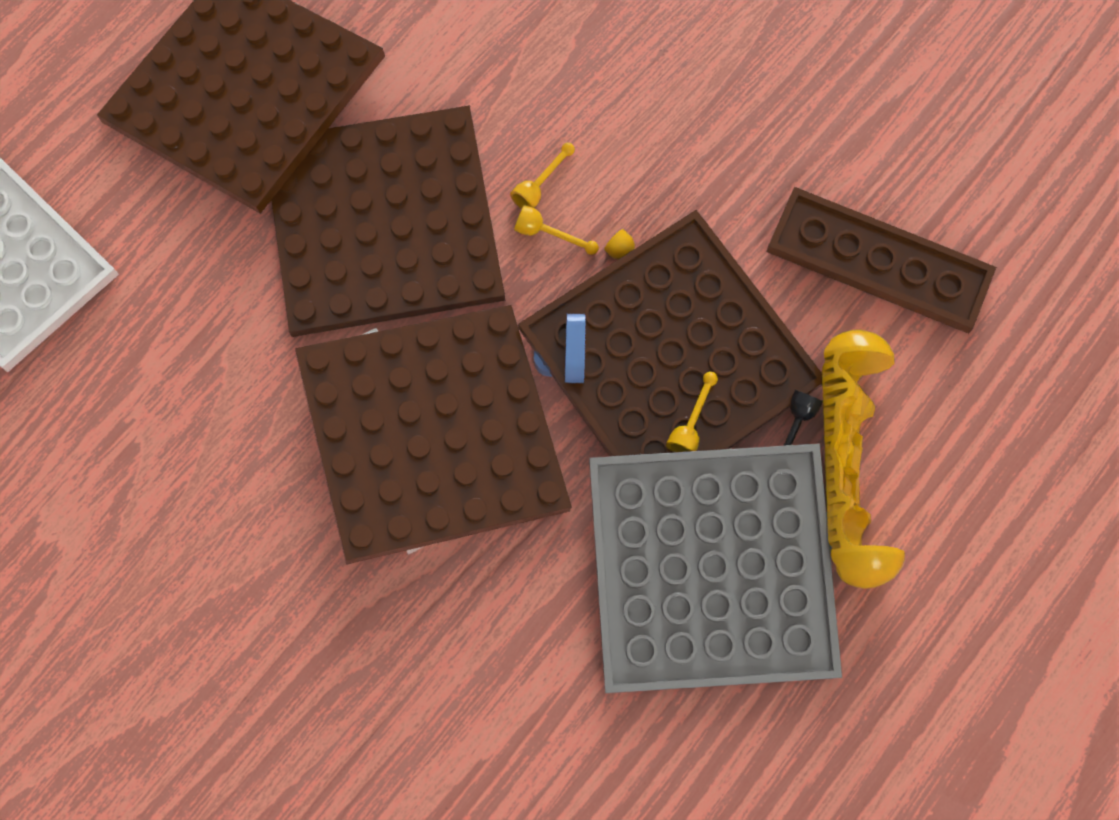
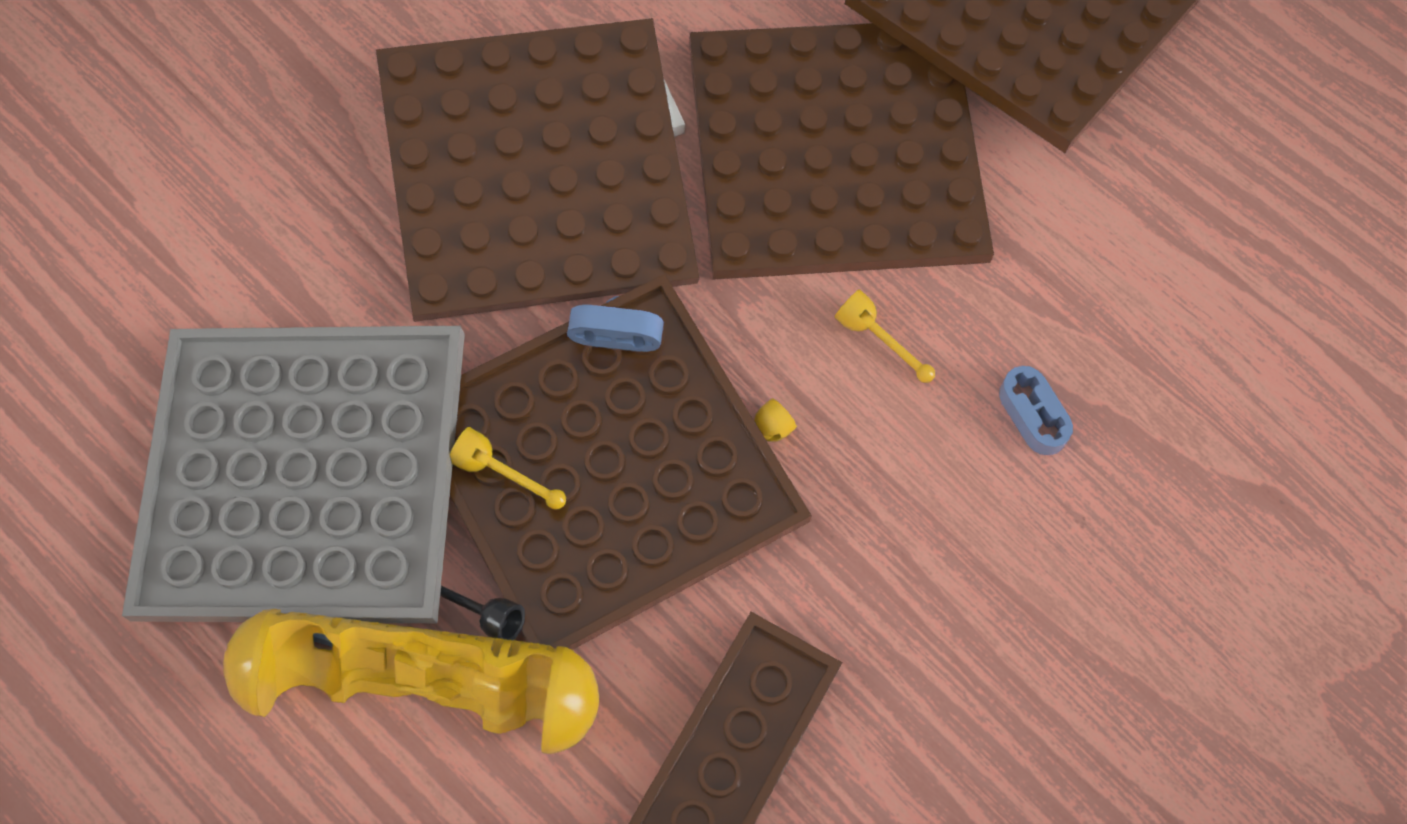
camera: 90 degrees right, 5 degrees down
yellow hinge [514,205,599,255] -> none
none -> medium blue beam [999,366,1073,455]

